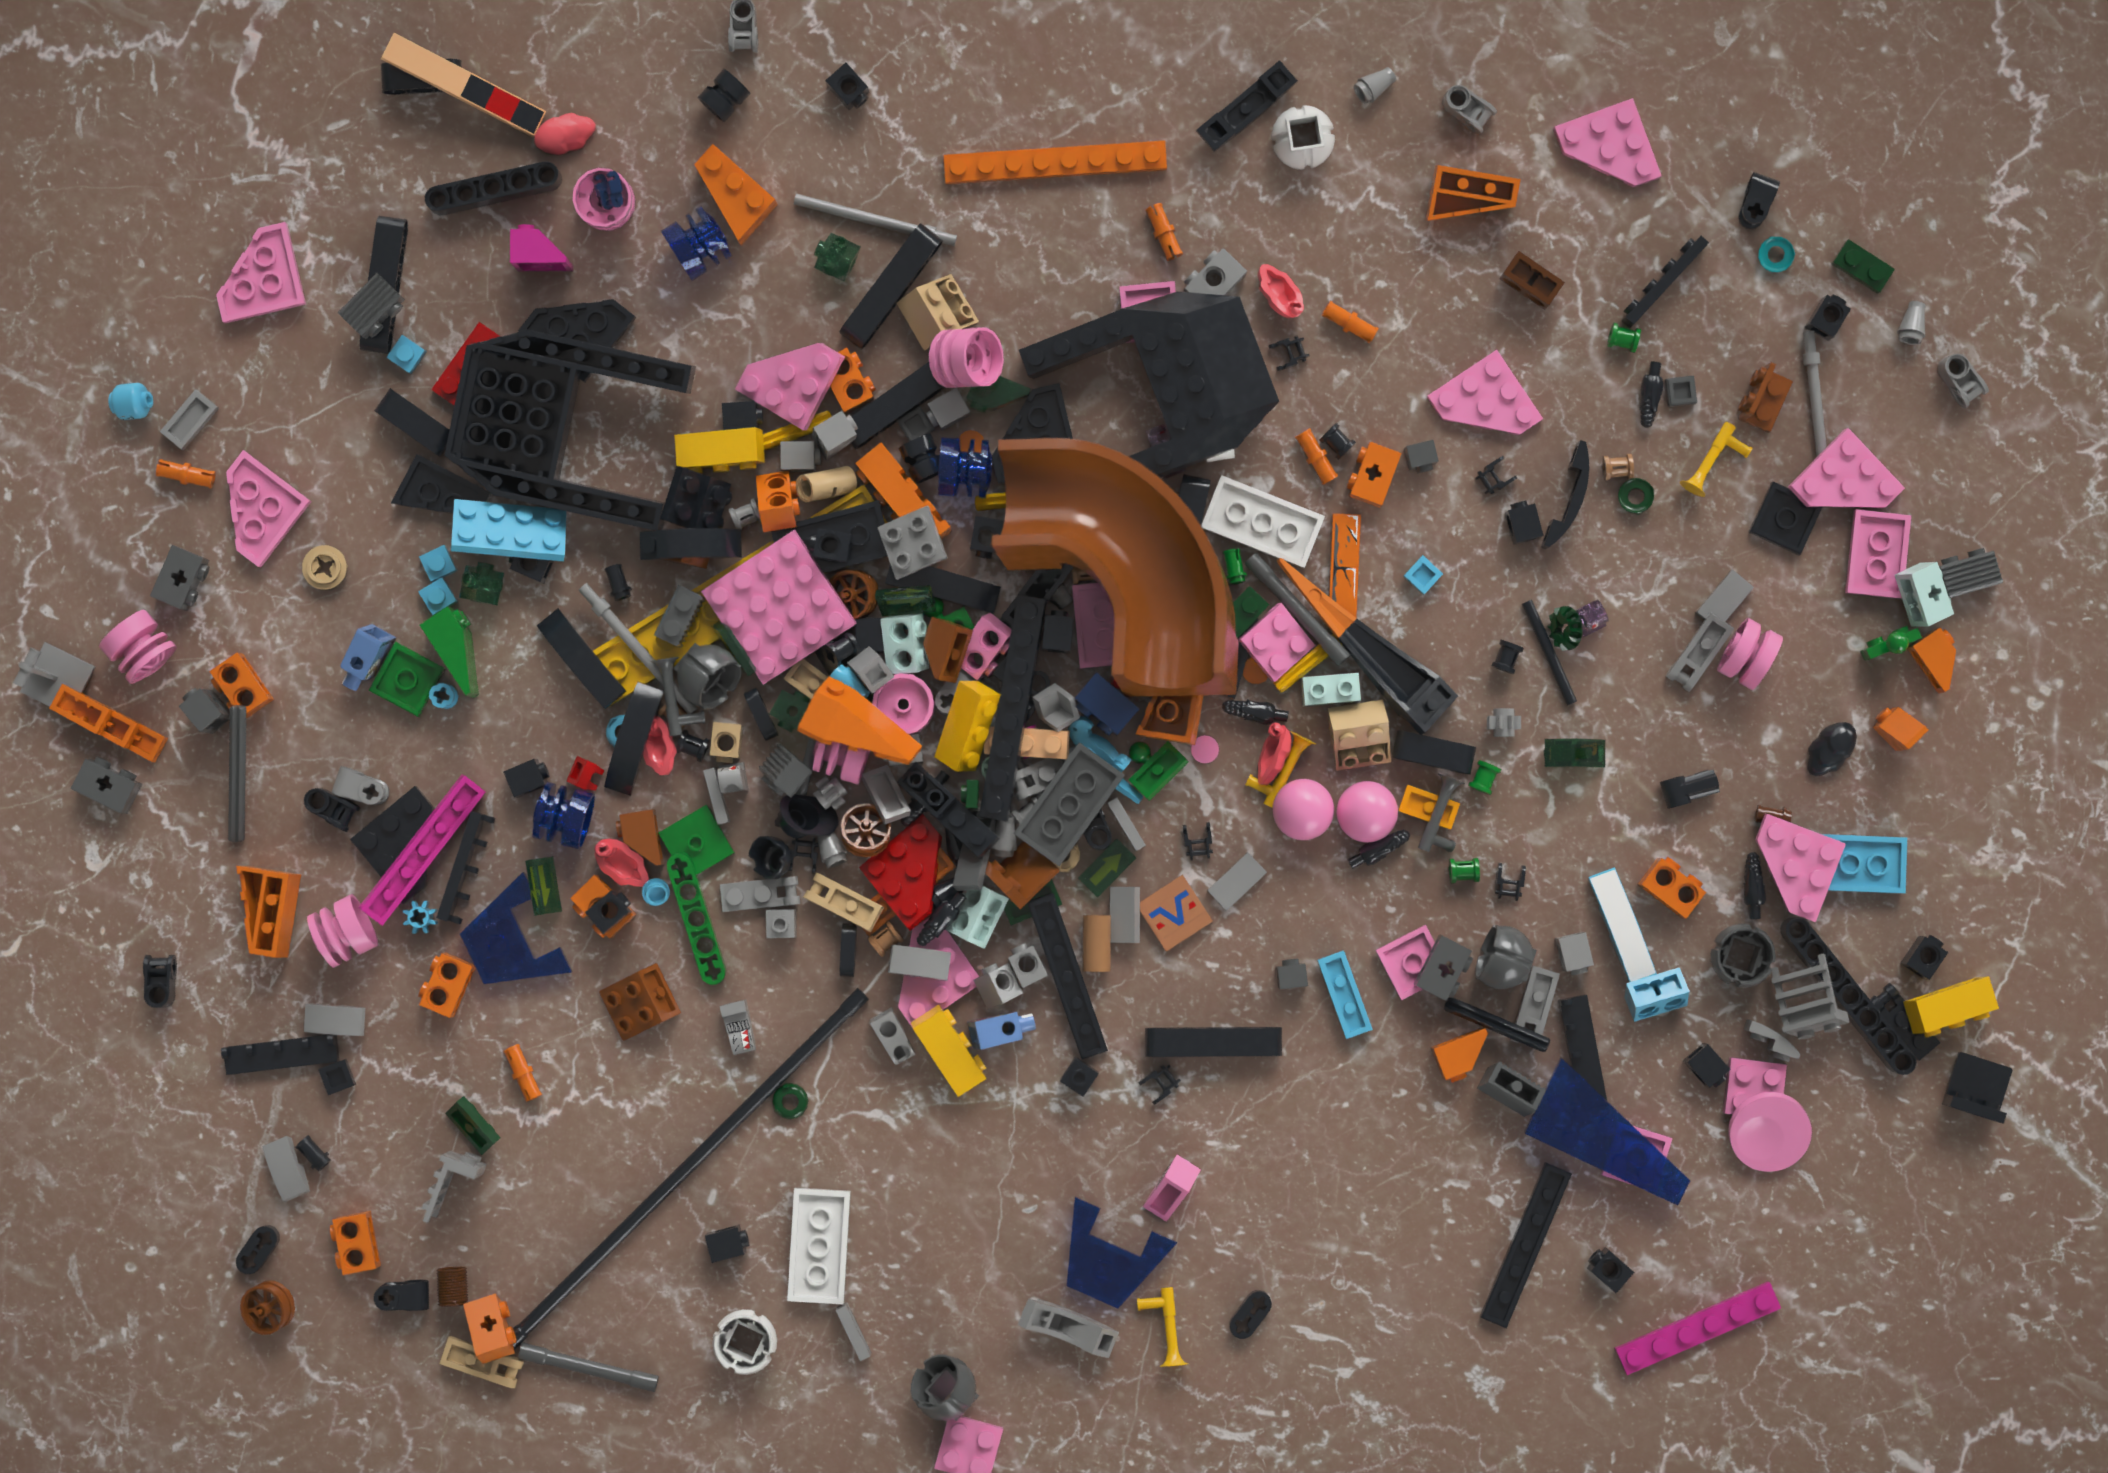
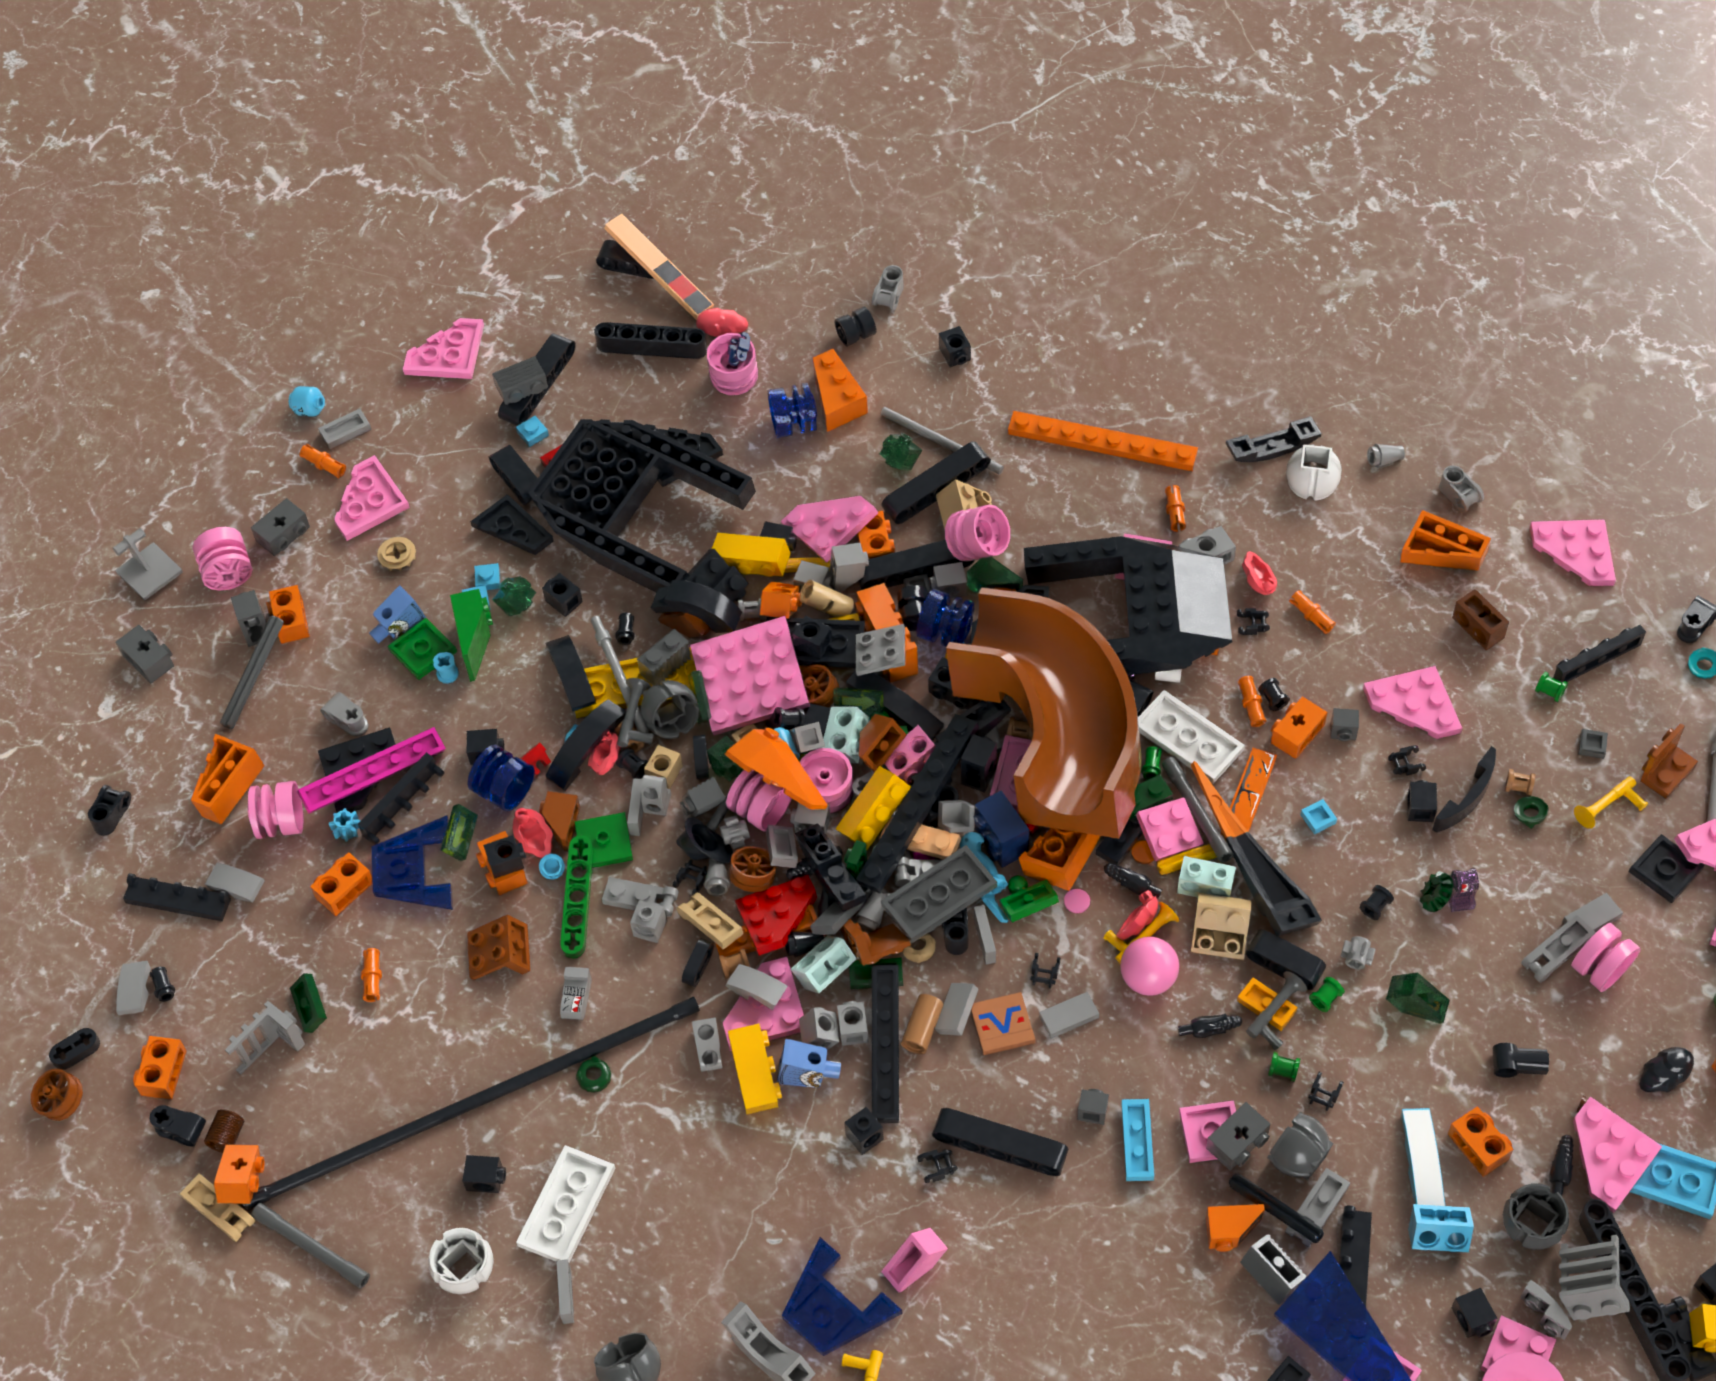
camera: 25 degrees right, 30 degrees down
orange slope [49,684,168,763] -> none
black piece [304,788,361,832] -> none
black plate [318,1059,356,1095] -> none
medium azure plate [451,499,567,561] -> none
dark pink slope [510,224,574,271] -> none
black hair [748,836,791,880] -> none
black piece [917,891,967,946] -> none
clear green tile [1078,839,1136,898] -> none
bright pink piece [1336,781,1398,843] -> none
black bar [1522,600,1577,706] -> none
light grey brick [1555,932,1594,975] -> none
black piece [1640,361,1663,428] -> none

